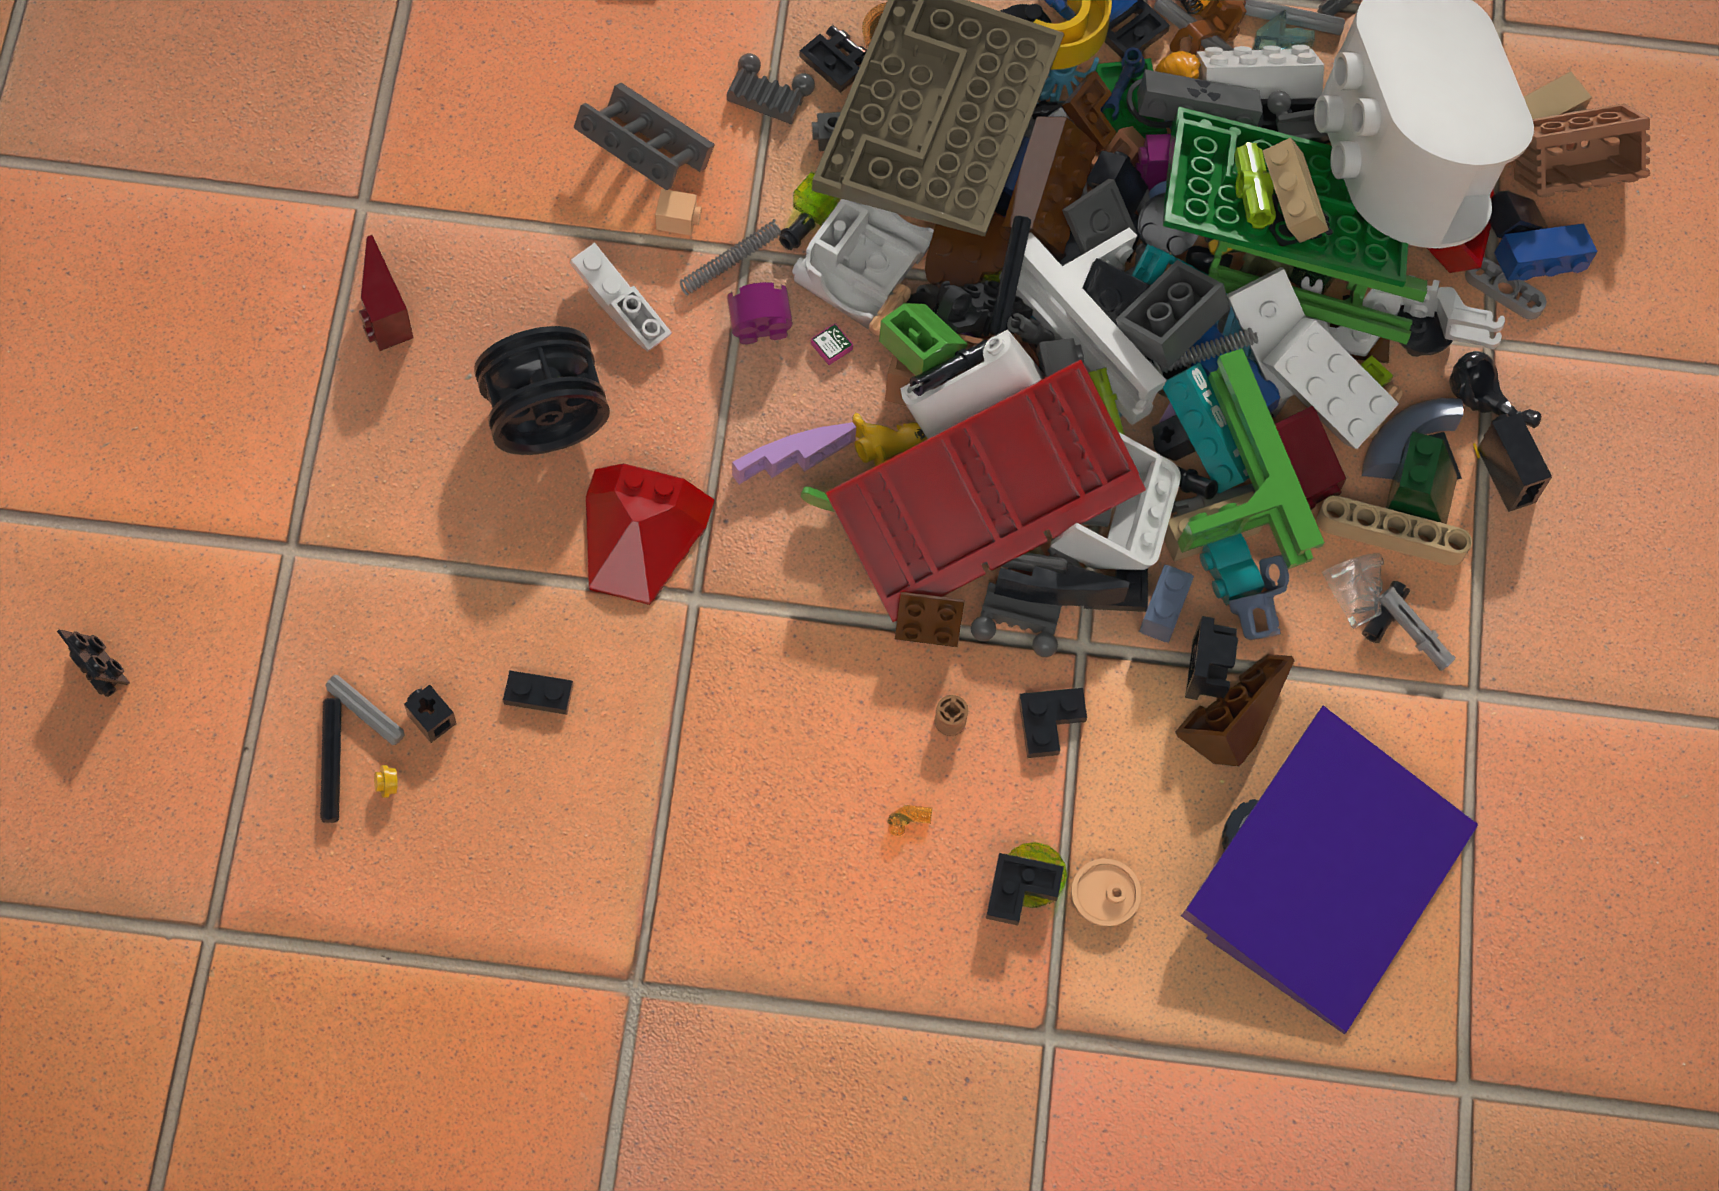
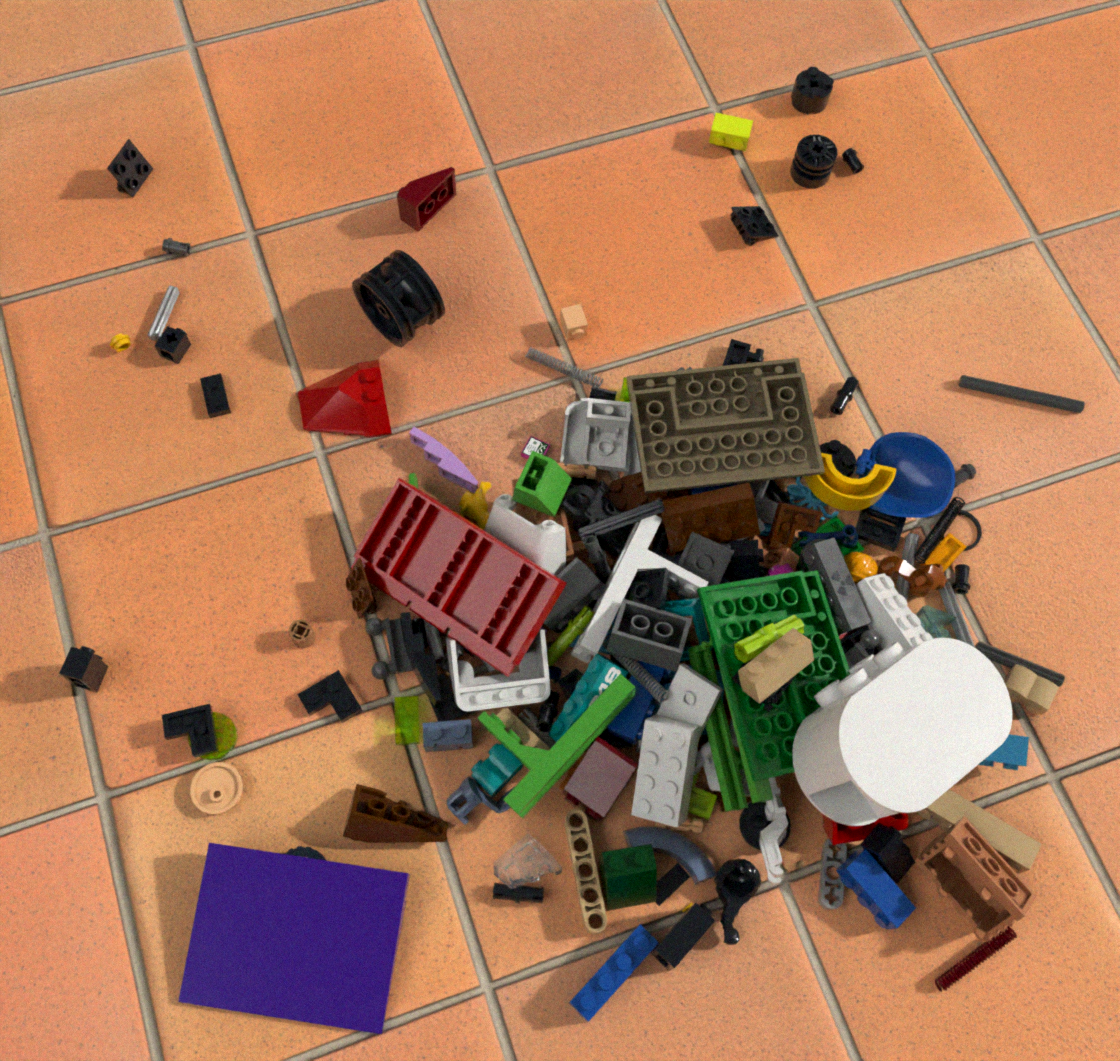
camera: 65 degrees right, 0 degrees up
black axle [320,698,342,823] -> none
white slope [570,243,672,352] -> none
dark grey fence [574,83,715,190] -> none
dark grey gear [727,53,815,125] -> none
magenta brick [727,282,793,345] -> none
clear yellow arm [887,805,932,836] -> none
black pin [909,340,988,396] -> none
black panel [1185,616,1238,700] -> none
light grey pin [1377,587,1456,671] -> none
none -> black brick [59,646,108,693]
none -> dark grey pin [162,238,191,256]
none -> clear neon green plate [394,696,420,745]
none -> blue brick [569,924,659,1022]
none -> dark red piece [935,925,1017,992]

